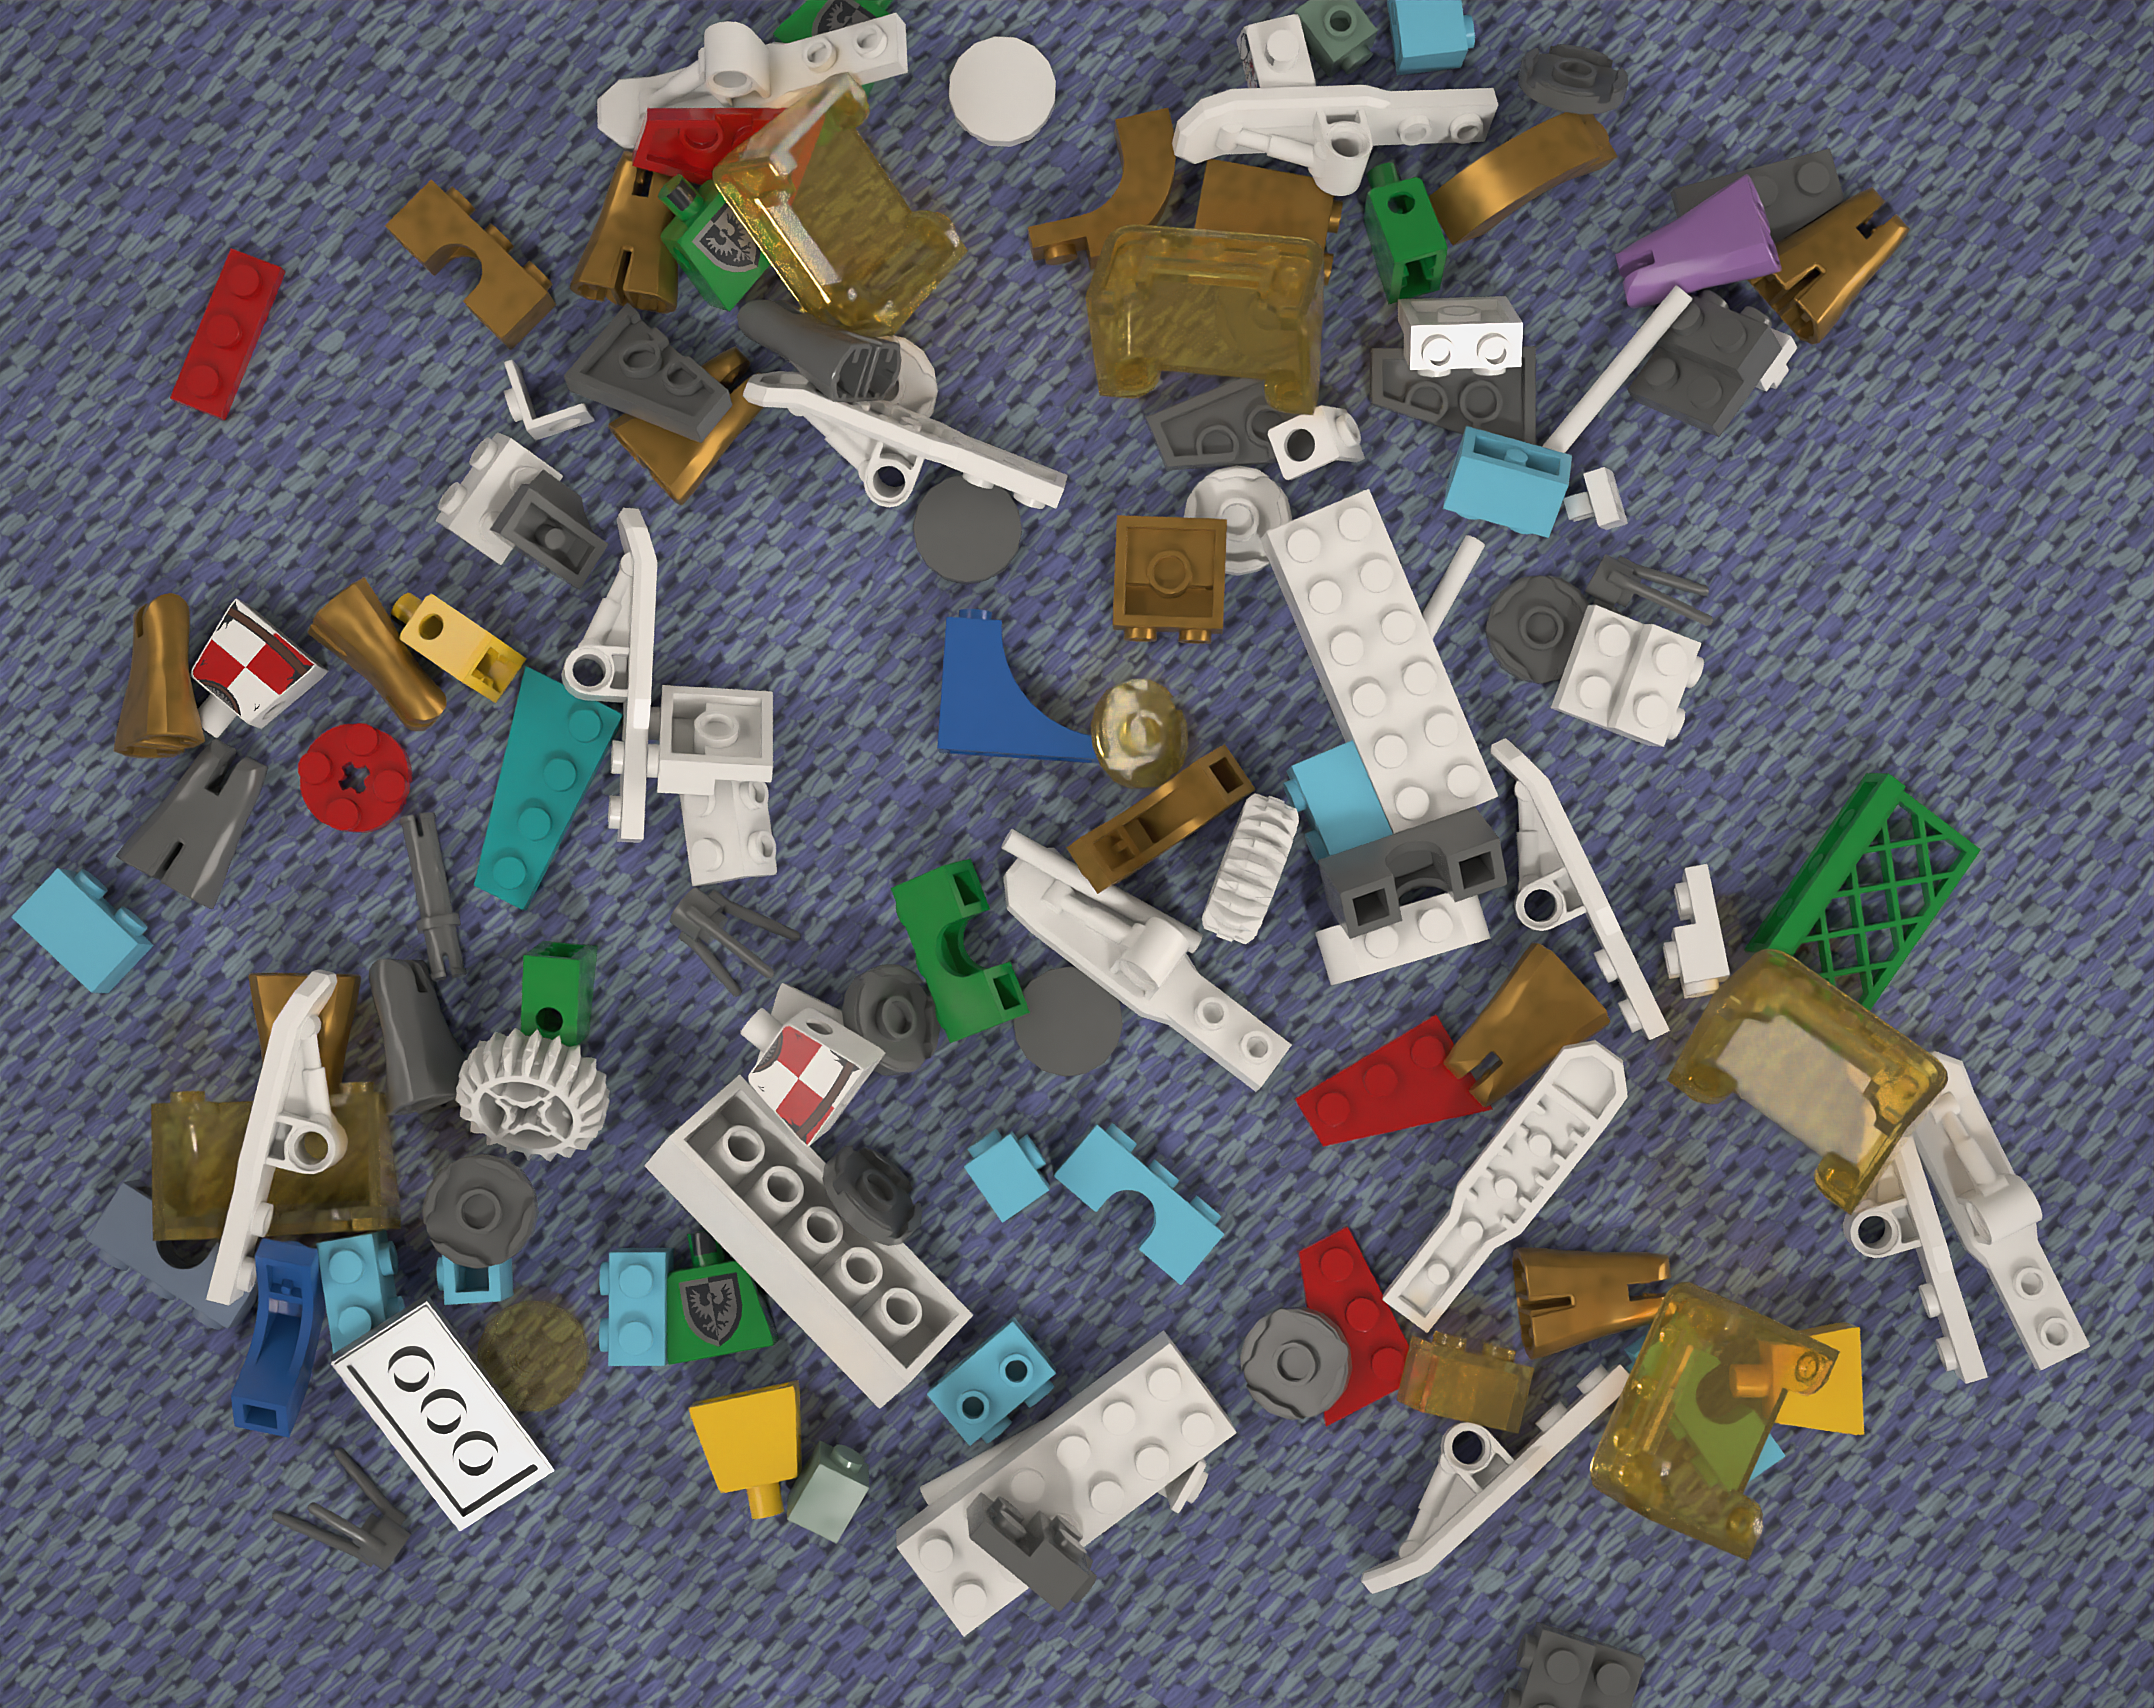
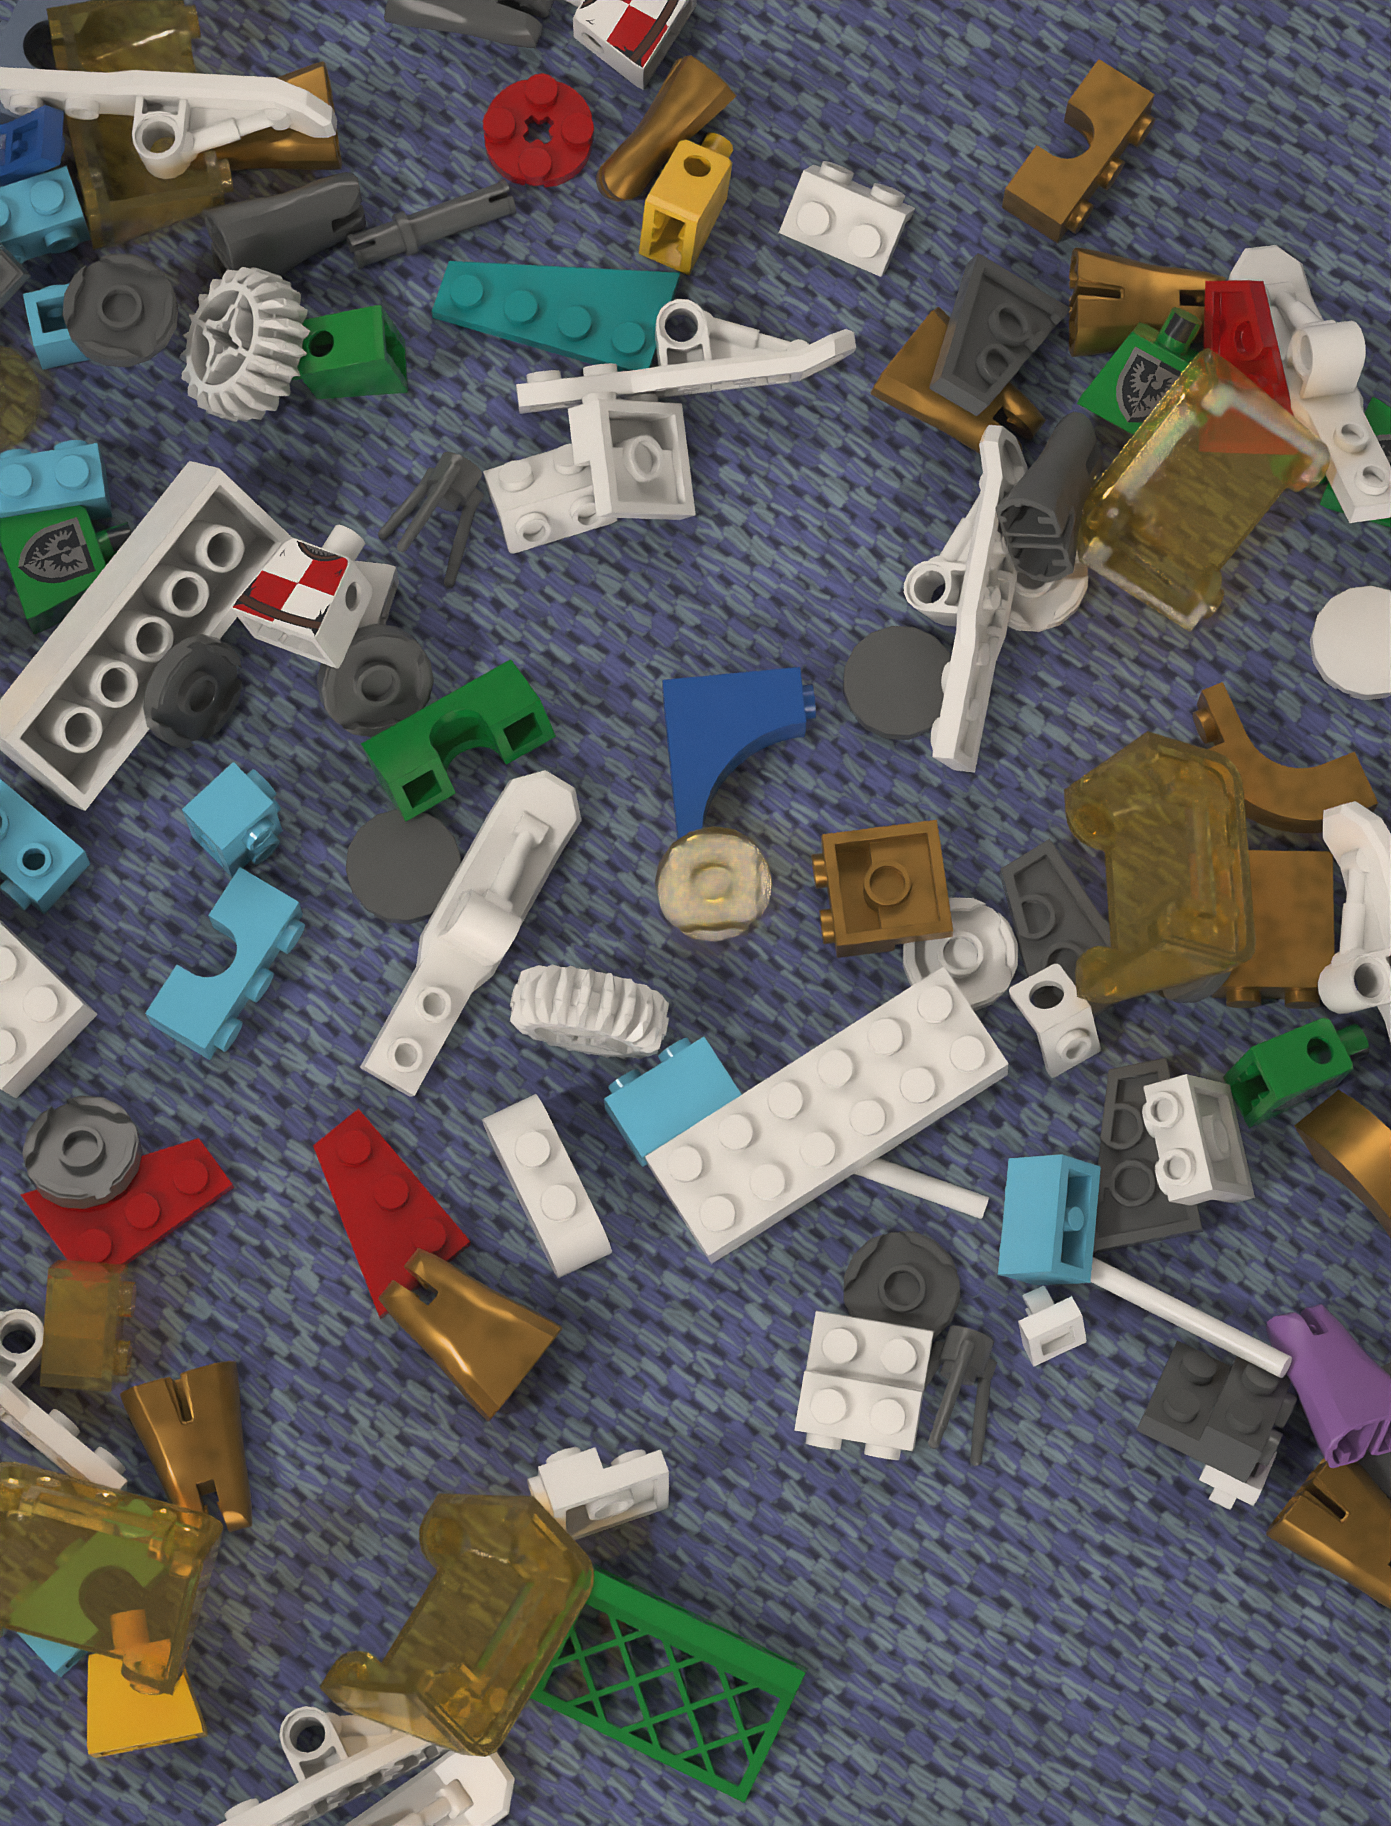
camera: 85 degrees right, 10 degrees down
dark grey slope [489,469,609,590] -> none
white bracket [504,360,595,441] -> none
white bar [1001,829,1203,953] -> none
pearl gold arch [1066,744,1256,894] -> none
dark grey arch [1318,806,1508,939] -> none
white piece [1382,1040,1628,1333] -> none
white piece [1490,738,1670,1040] -> none

